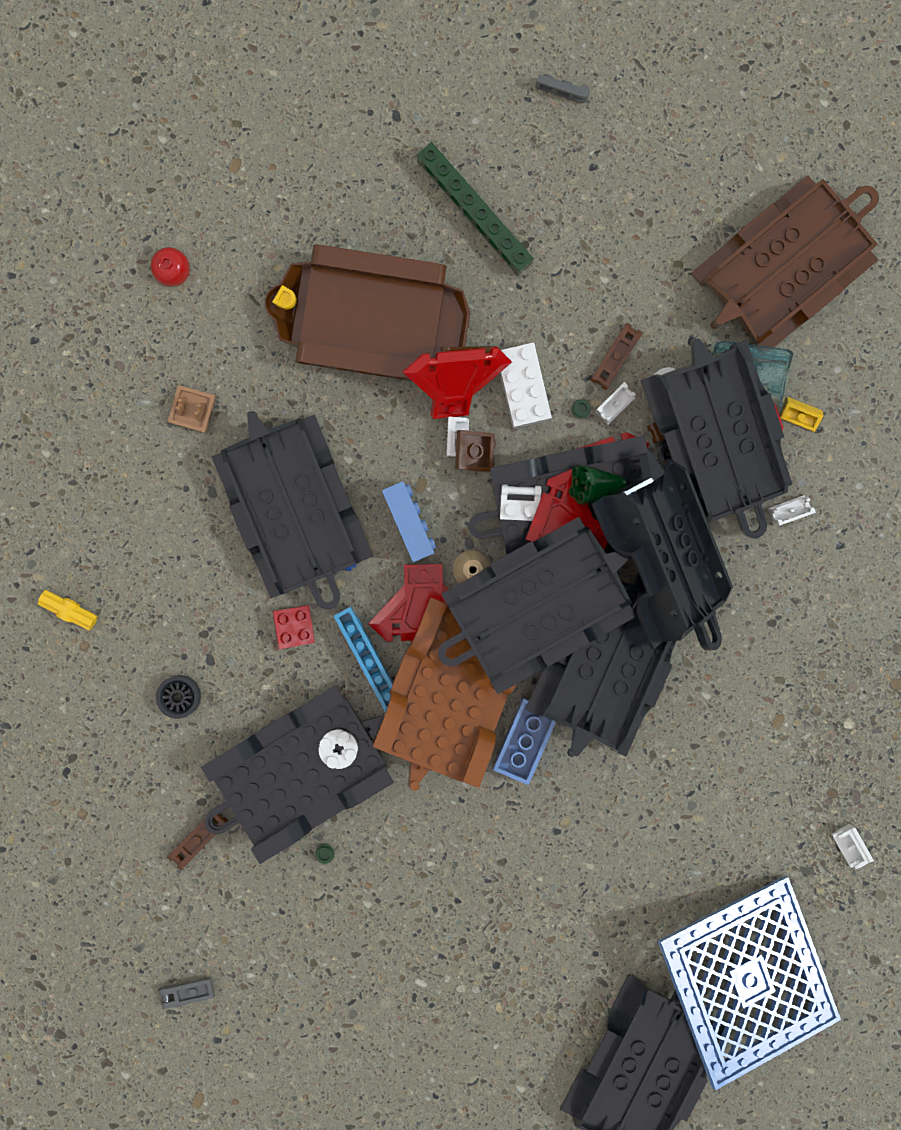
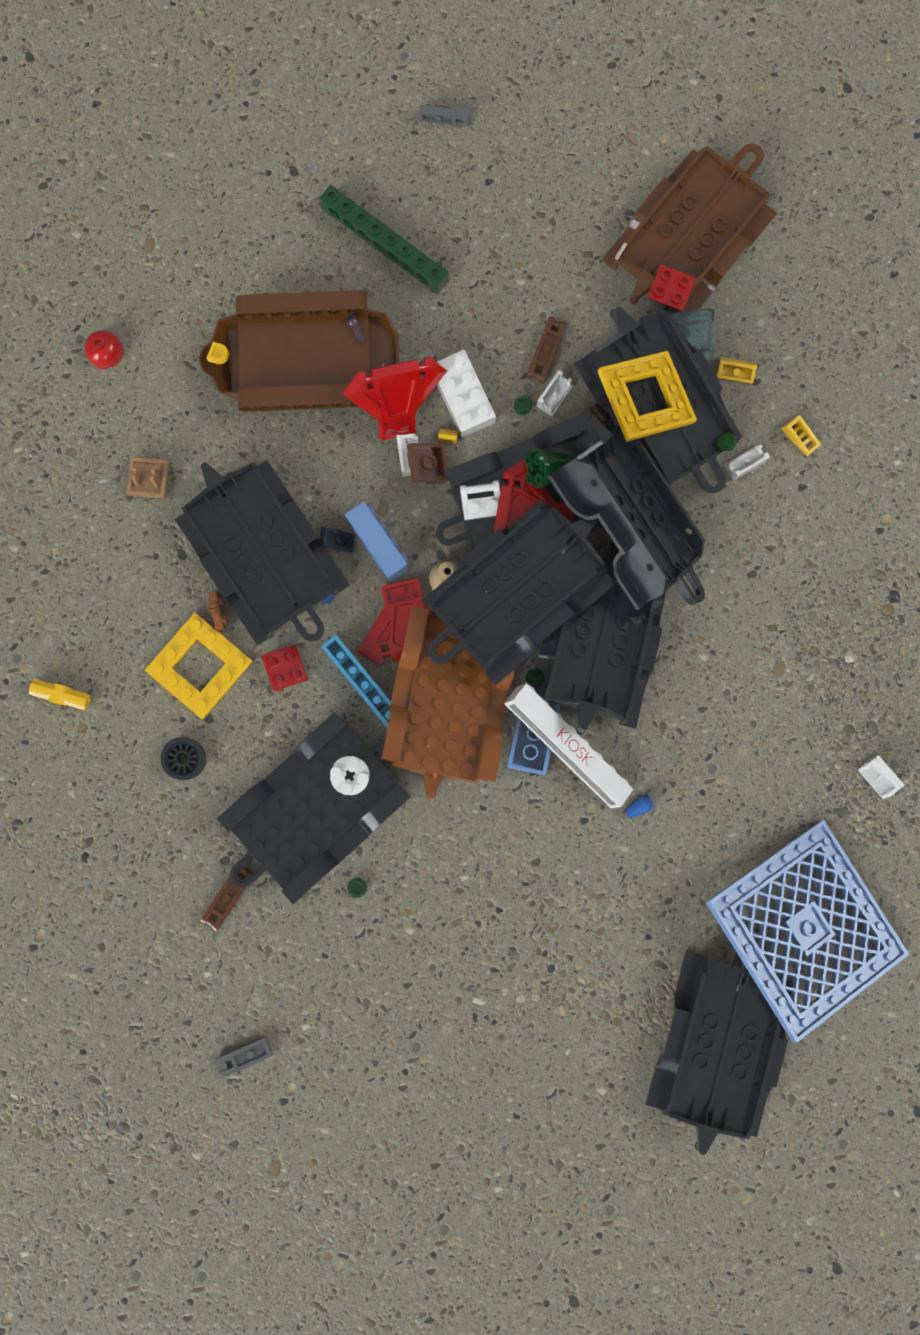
camera: 15 degrees left, 5 degrees down
none -> yellow plate [145,613,253,720]
none -> dark orange plate [208,591,228,632]
none -> black plate [319,527,355,553]
none -> clear purple piece [346,315,365,344]
none -> yellow slope [438,428,459,445]
none -> white brick [504,684,633,808]
none -> dark green plate [525,668,545,686]
none -> yellow plate [597,351,697,442]
none -> blue cone [625,794,655,819]
none -> red hinge [647,265,696,311]
none -> dark green plate [718,432,737,451]
none -> yellow slope [781,415,821,456]

